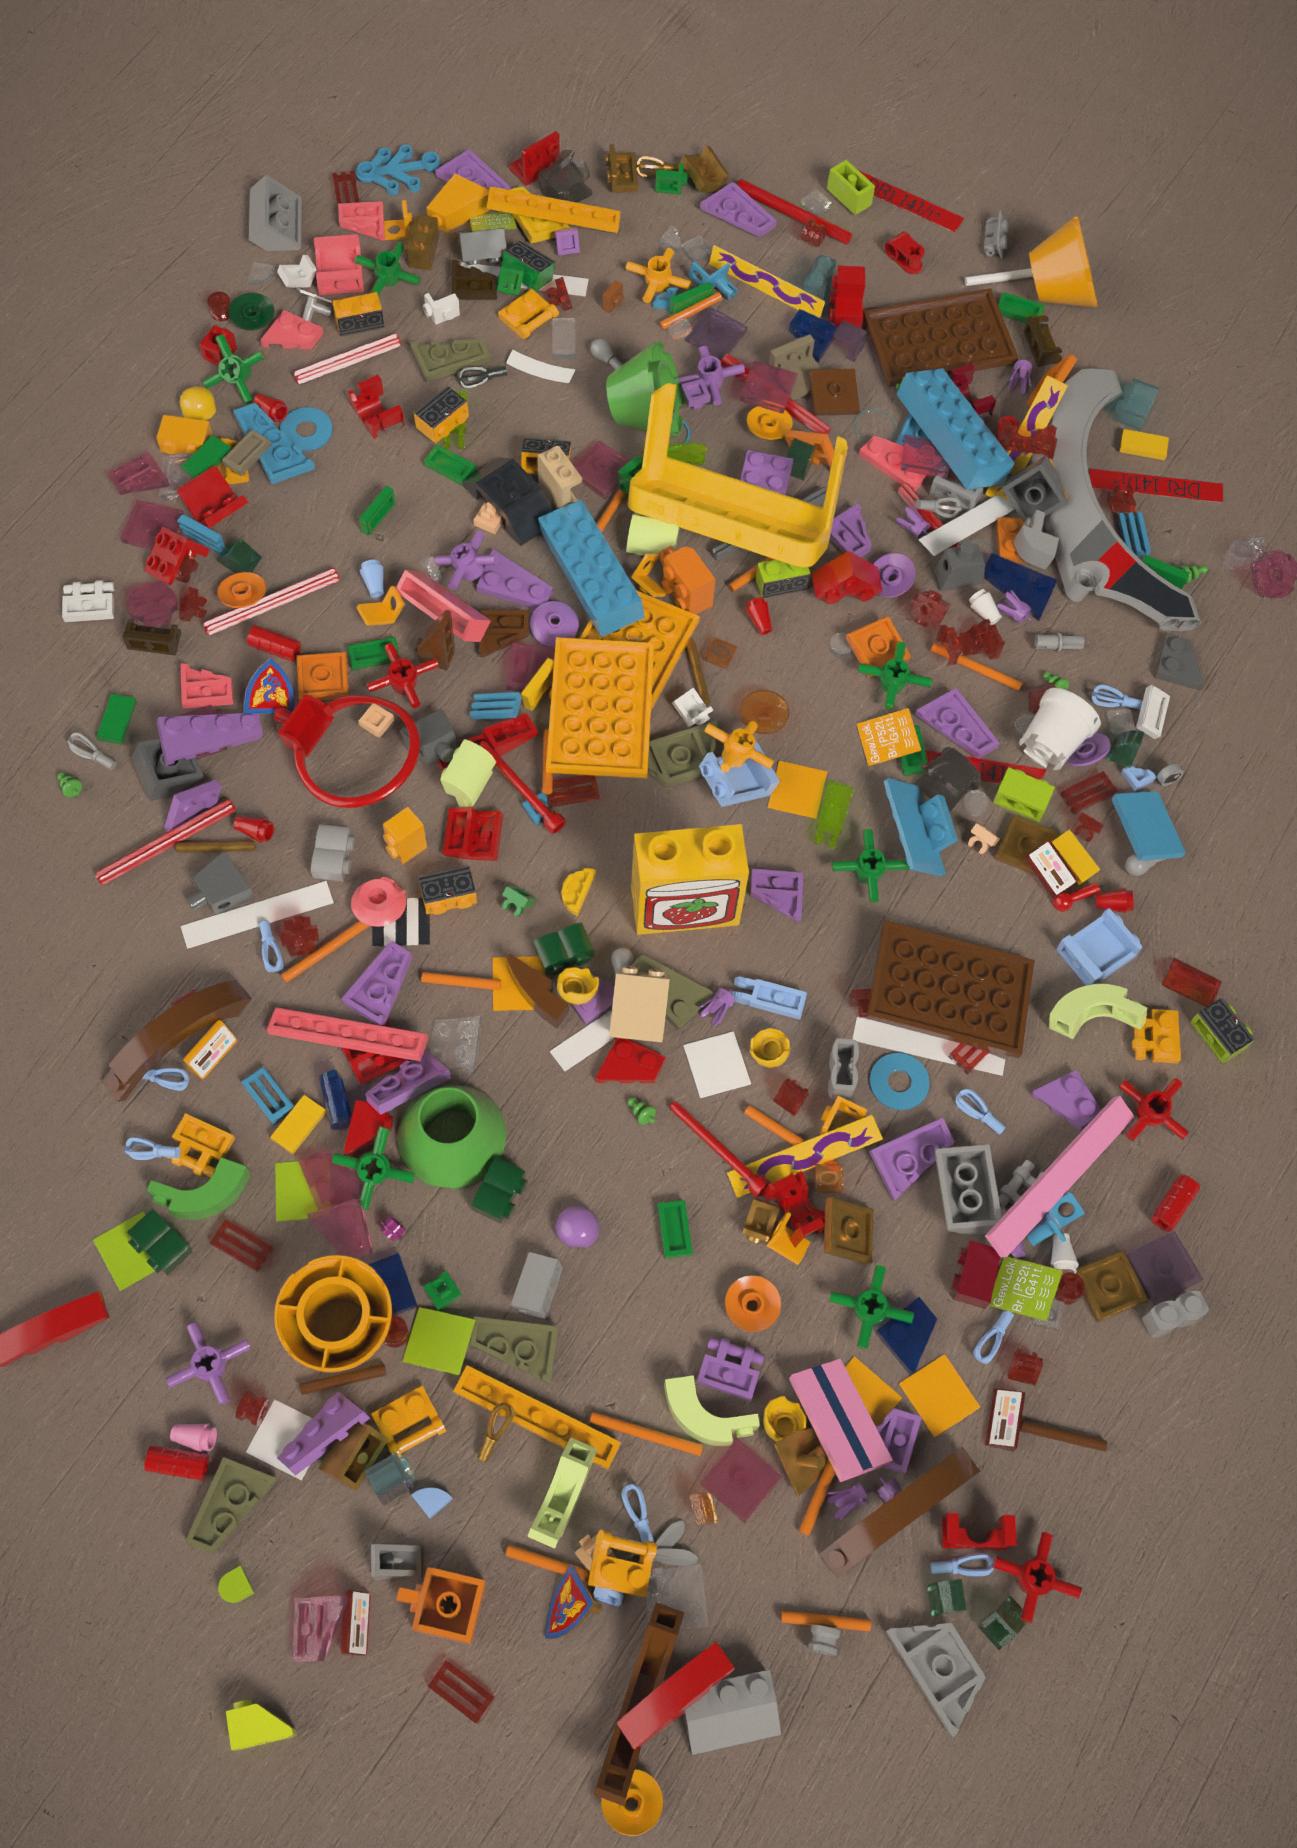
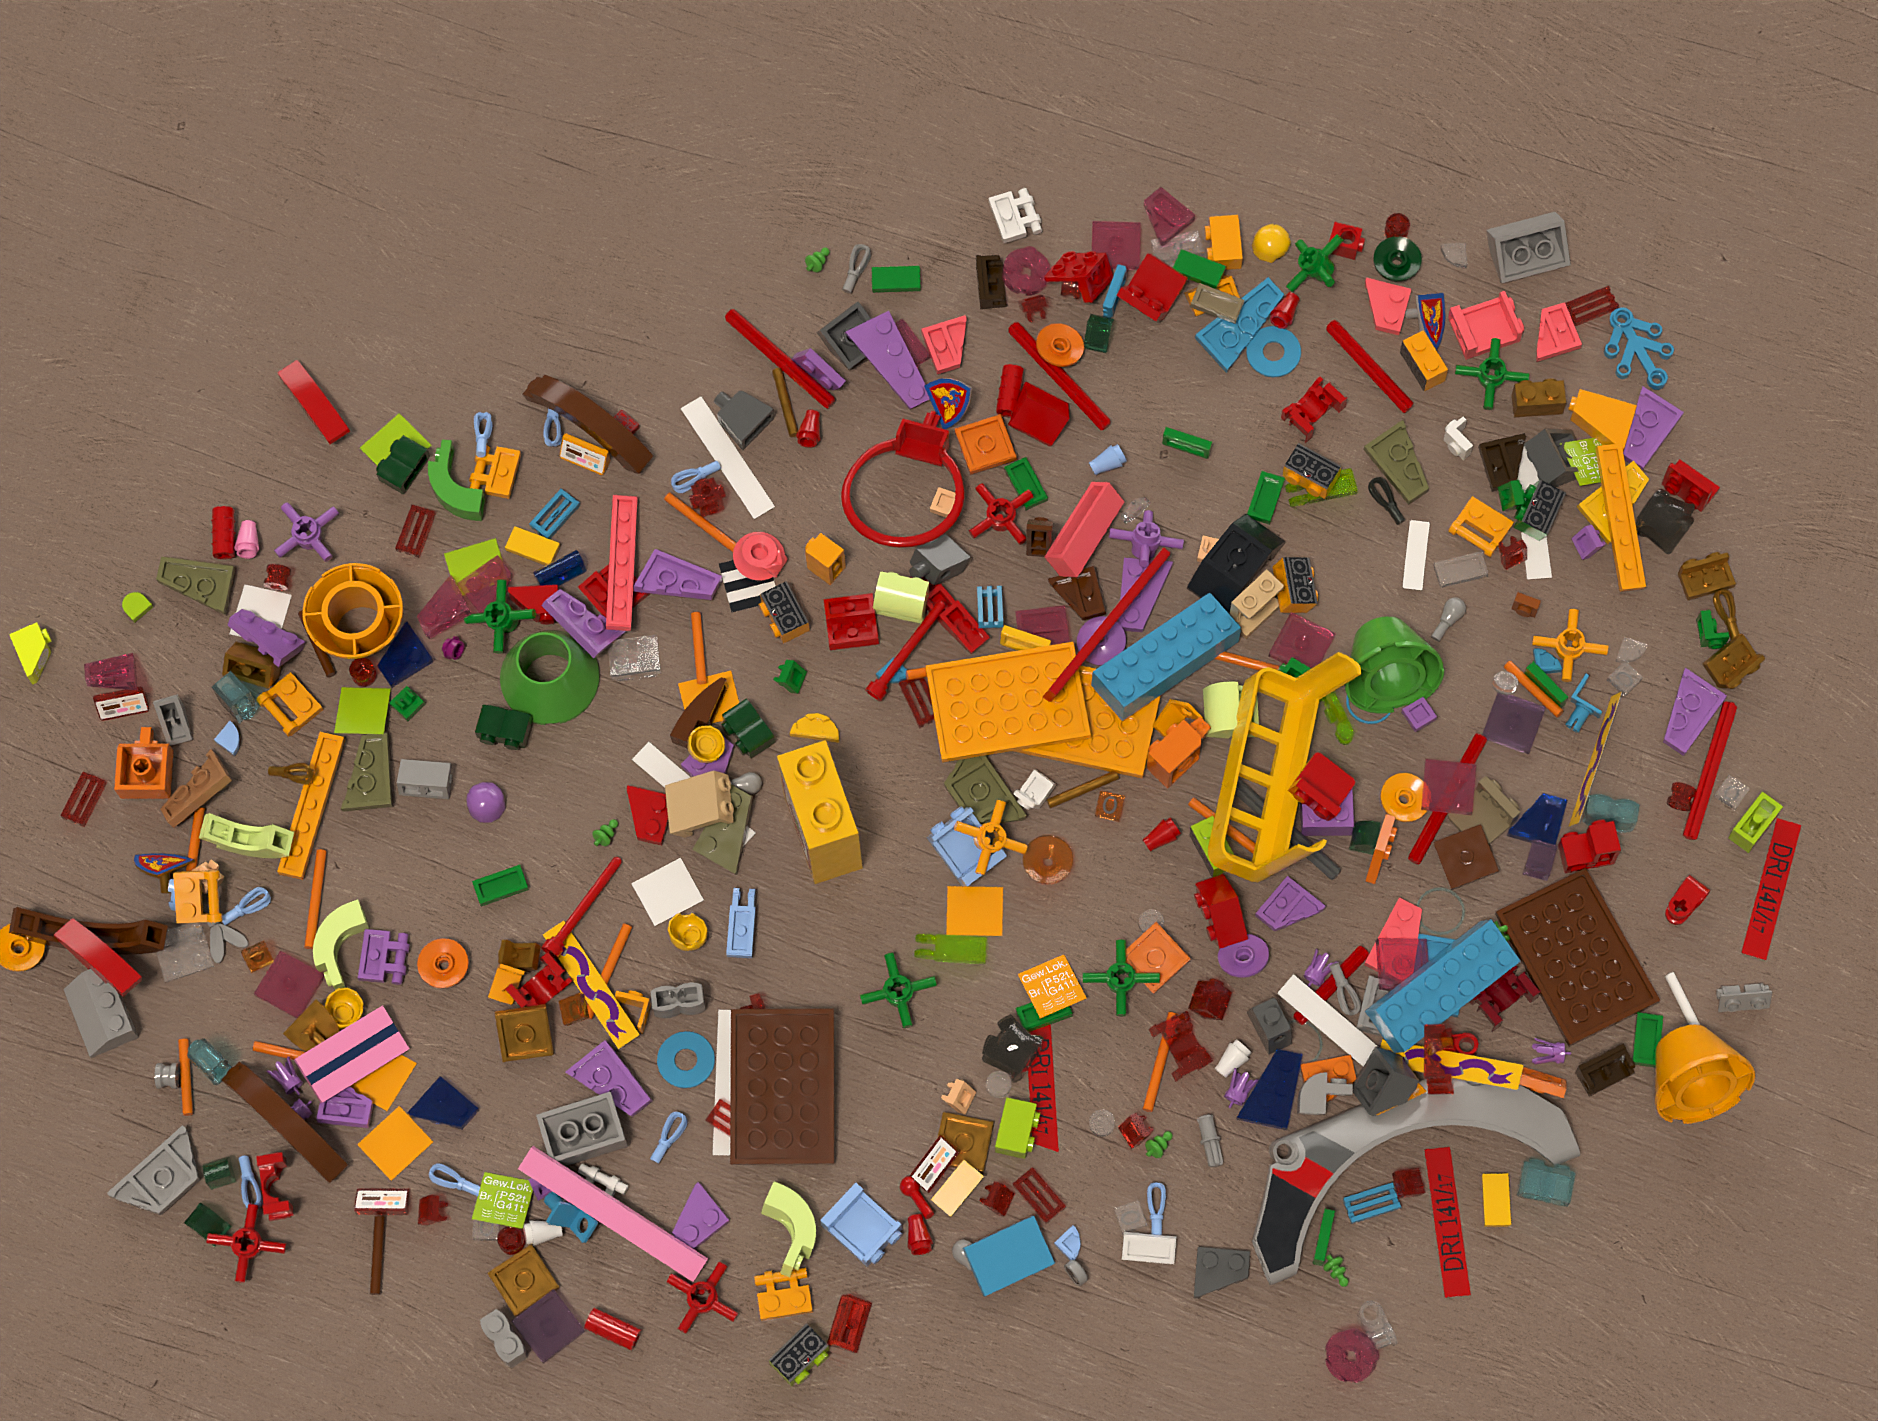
camera: 85 degrees right, 5 degrees up
white bracket [277,255,316,288] -> none
light grey brick [311,824,355,882] -> none
light orange bracket [357,586,405,626] -> none
light orange bracket [384,200,413,240] -> none
medium lavender bar [679,346,745,406] -> none
medium lavender piece [698,988,735,1027] -> none
medium lavender wing [750,869,803,922] -> none
clear red tile [773,1078,810,1116] -> none
green bar [829,1265,914,1350] -> none
dark azure bracket [884,778,958,876] -> none
medium lavender wing [915,688,1000,759] -> none
dark red brick [951,1241,1001,1309] -> none
white piece [1019,687,1101,770] -> none
medium lavender dish [1065,732,1111,766] -> none
clear green brick [1107,730,1144,768] -> none
none -> medium nougat wing [161,749,232,828]
none -> clear light blue brick [187,1038,232,1085]
none -> red slope [1008,382,1069,446]
none -> red tile [1043,547,1170,702]
none -> red bracket [1287,752,1355,821]

